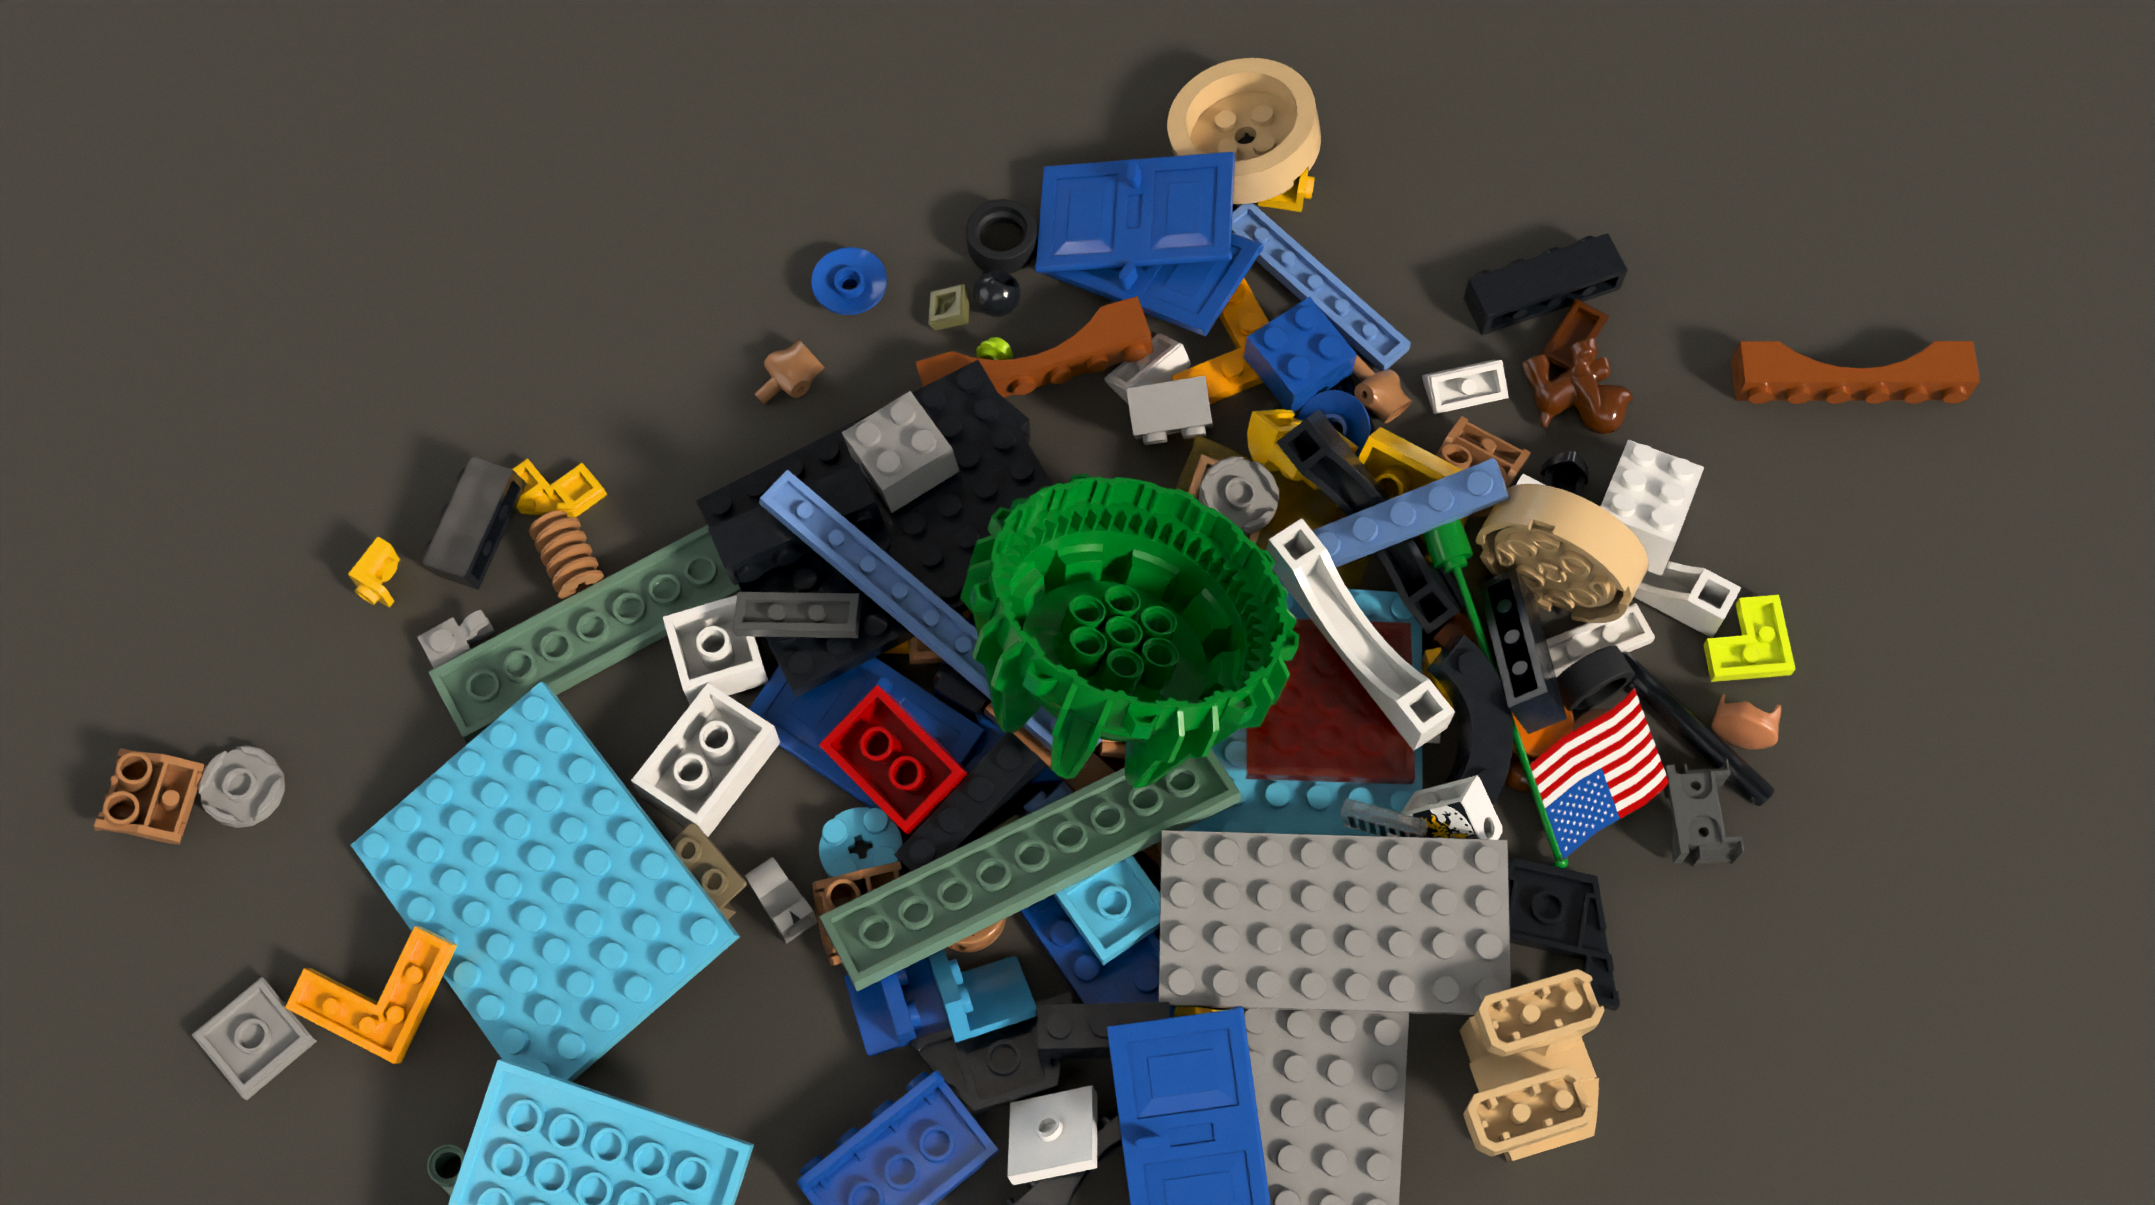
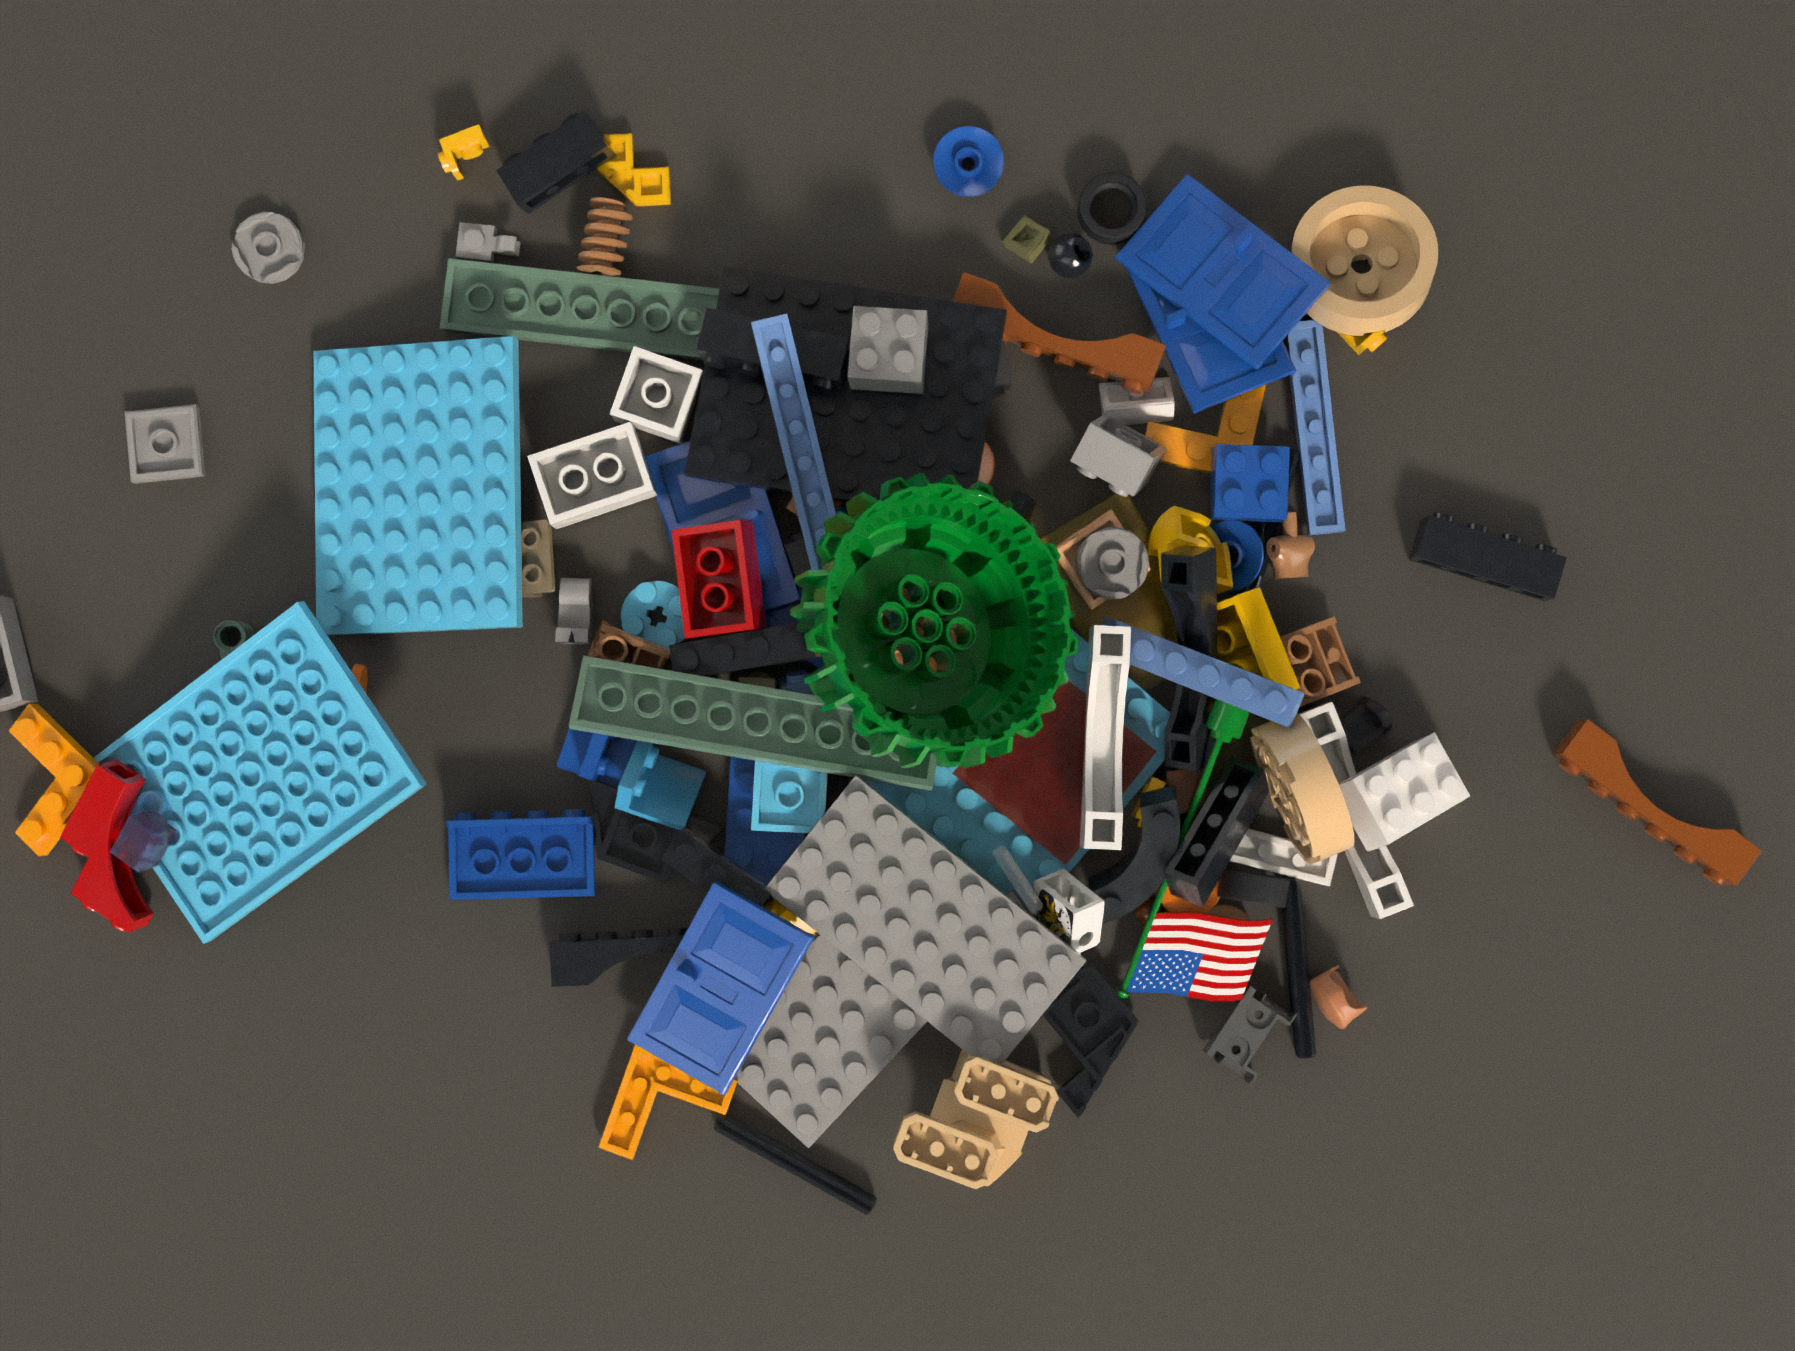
camera: 30 degrees right, 20 degrees up
medium nougat slope [94,748,205,845] -> none
light orange plate [285,926,458,1064] -> none
dark grey plate [733,592,862,638] -> none
medium nougat piece [754,339,825,405] -> none
lime plate [976,337,1013,360] -> none
white plate [1007,1085,1097,1185] -> none
white slope [1422,360,1509,414] -> none
reddish brown animal [1522,338,1633,434] -> none
reddish brown tile [1540,299,1609,371] -> none
neon yellow plate [1703,595,1796,682] -> none

